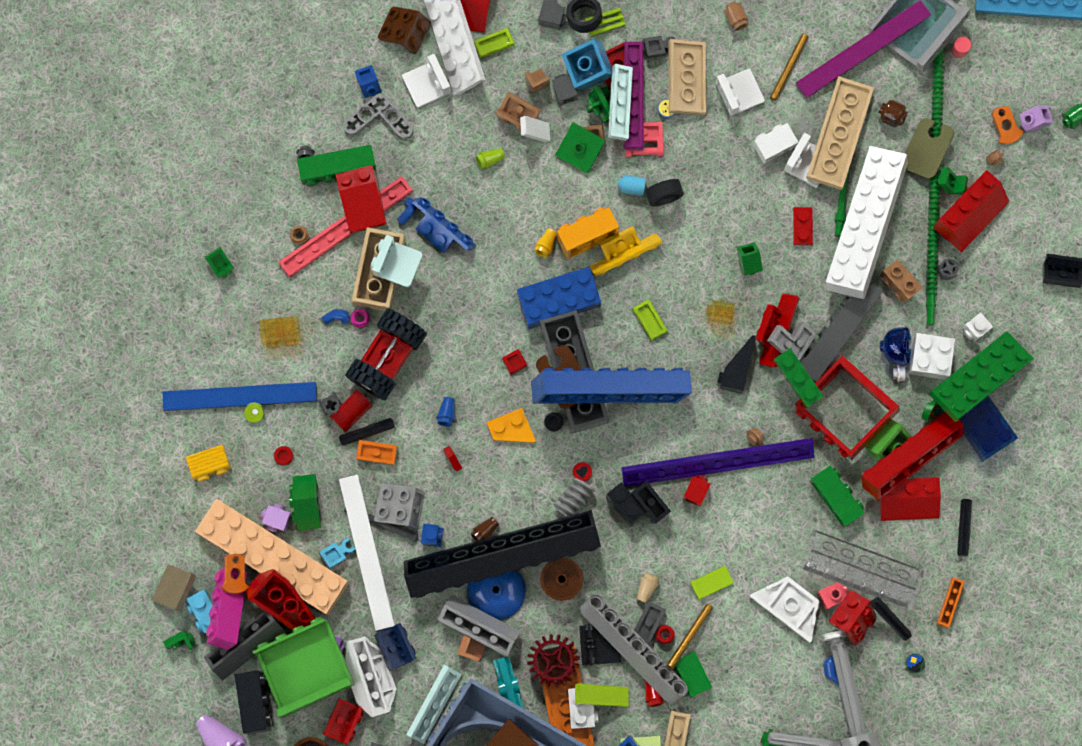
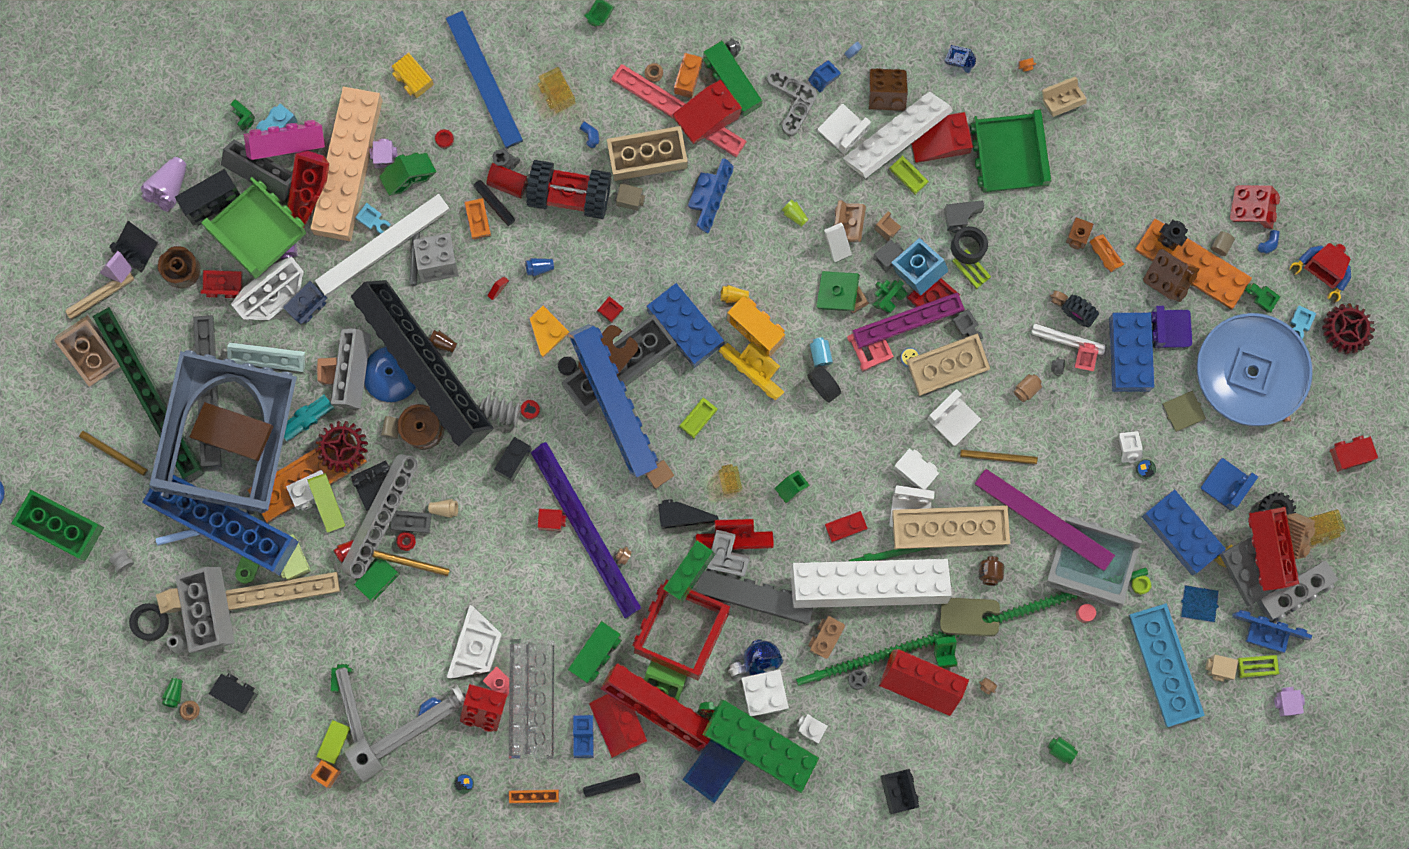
camera: 65 degrees right, 0 degrees up
dark tan tile [152,564,196,612] -> none
orange piece [221,554,249,594] -> none
lime tile [244,402,264,423] -> none
dark pink plate [351,309,370,328] -> none
light aqua bracket [370,235,422,287] -> none
blue arm [397,198,417,225] -> none
blue brick [421,523,444,547] -> none
light aqua plate [608,64,633,141] -> none
black brick [631,481,671,524] -> none
lime tile [690,566,734,600] -> none
black axle [871,597,912,641] -> none
orange piece [991,106,1024,144] -> none
lavender brick [1019,105,1054,132] -> none
none -> dark tan piece [381,416,399,439]
none -> blue slope [573,715,594,758]
none -> dark tan brick [616,184,645,211]
none -> medium nougat panel [645,460,675,489]
none -> orange brick [674,53,702,98]
none -> medium blue tile [844,42,862,59]

